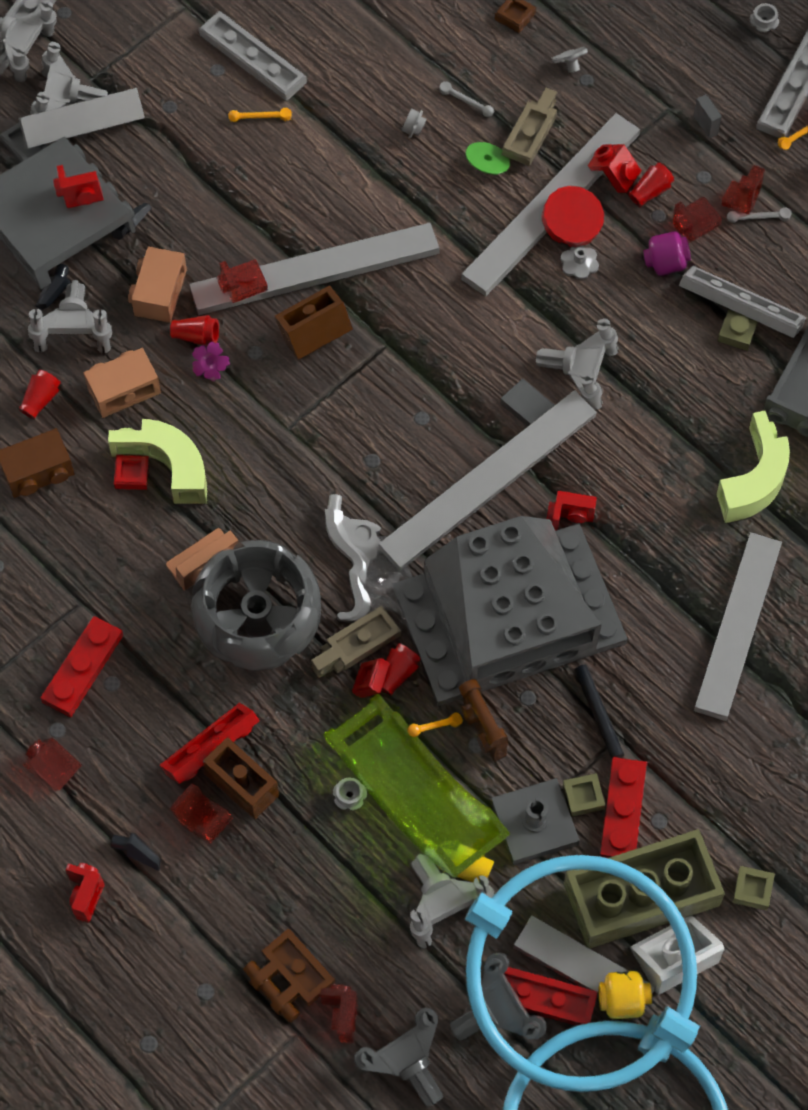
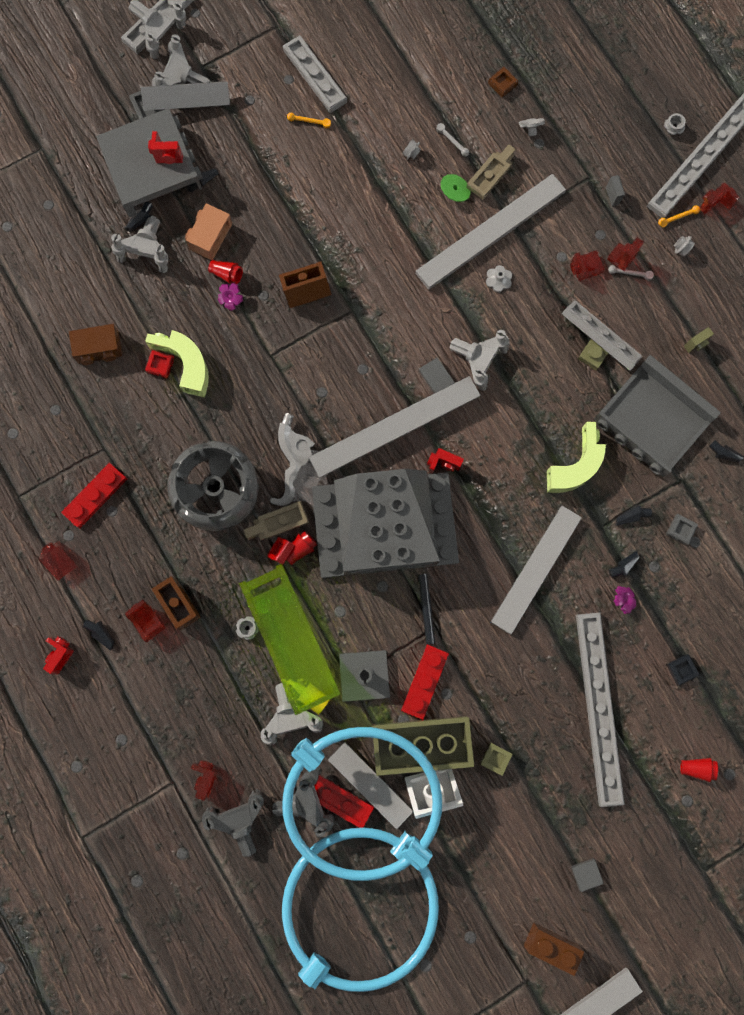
camera: 10 degrees right, 15 degrees up
red cone [18,369,61,419] -> none
nougat brick [84,347,161,418] -> none
red plate [160,703,260,784] -> none
nougat bracket [166,528,238,591] -> none
light grey tile [189,223,439,316] -> none
clear red bracket [217,259,268,303] -> none
reddish brown plate [243,928,336,1023] -> none
light orange hinge [407,712,463,737] -> none
reddish brown plate [458,679,508,762] -> none
red tile [542,185,604,247] -> none
olive plate [563,773,605,817] -> none
red bracket [588,144,642,193] -> none
yellow head [598,971,652,1019] -> none
red cone [628,162,675,207] -> none
magenta head [643,231,691,276] -> none

